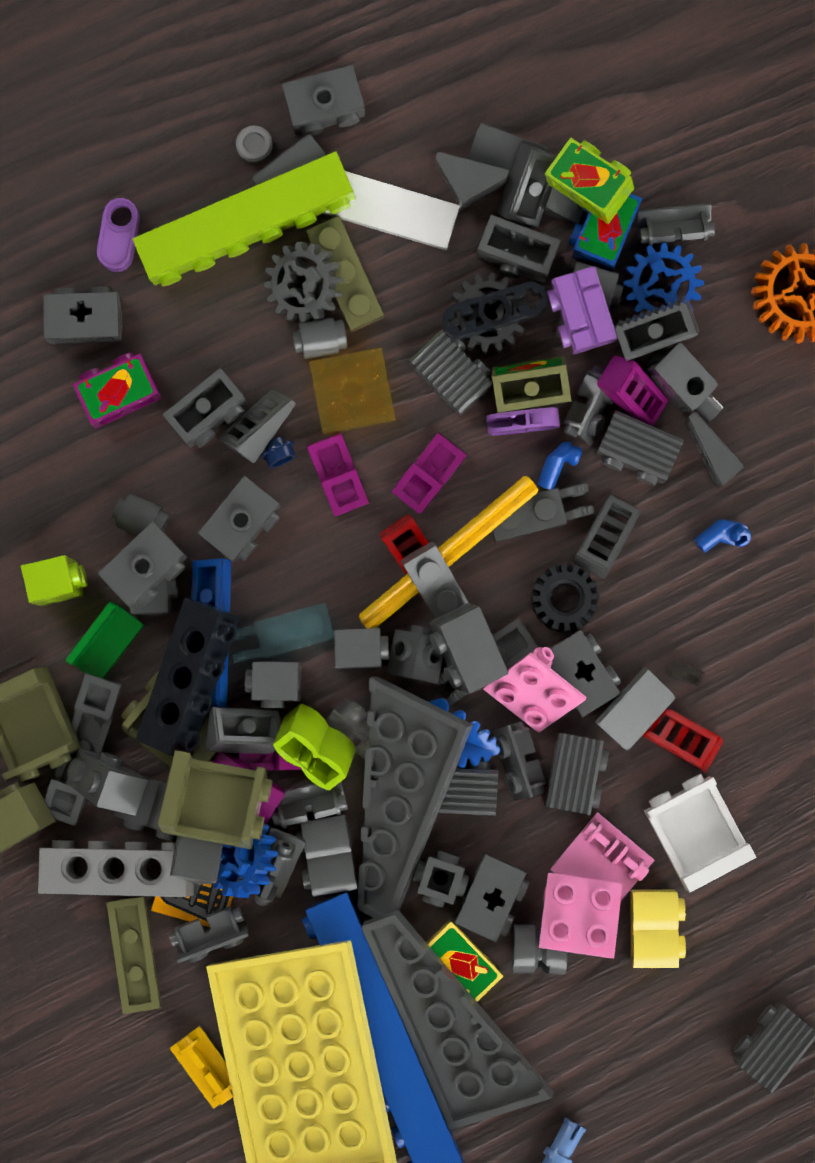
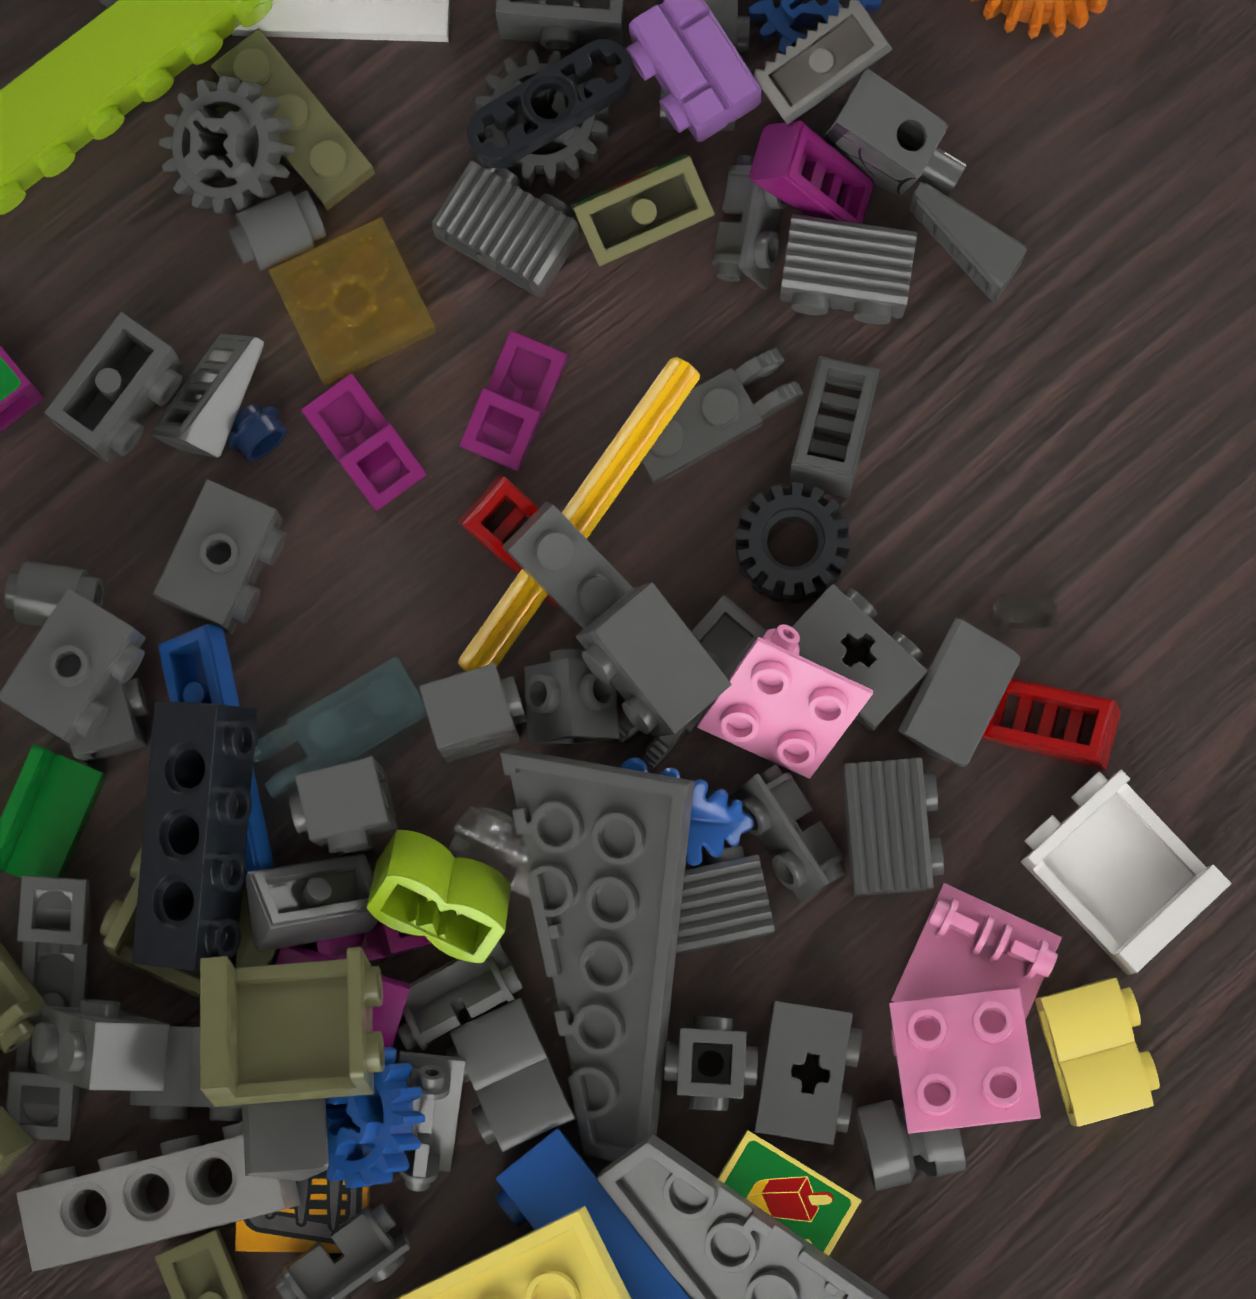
camera: 10 degrees left, 5 degrees down
medium lavender piece [486,407,560,436] -> none
blue arm [537,442,583,490] -> none
blue arm [694,519,751,553] -> none

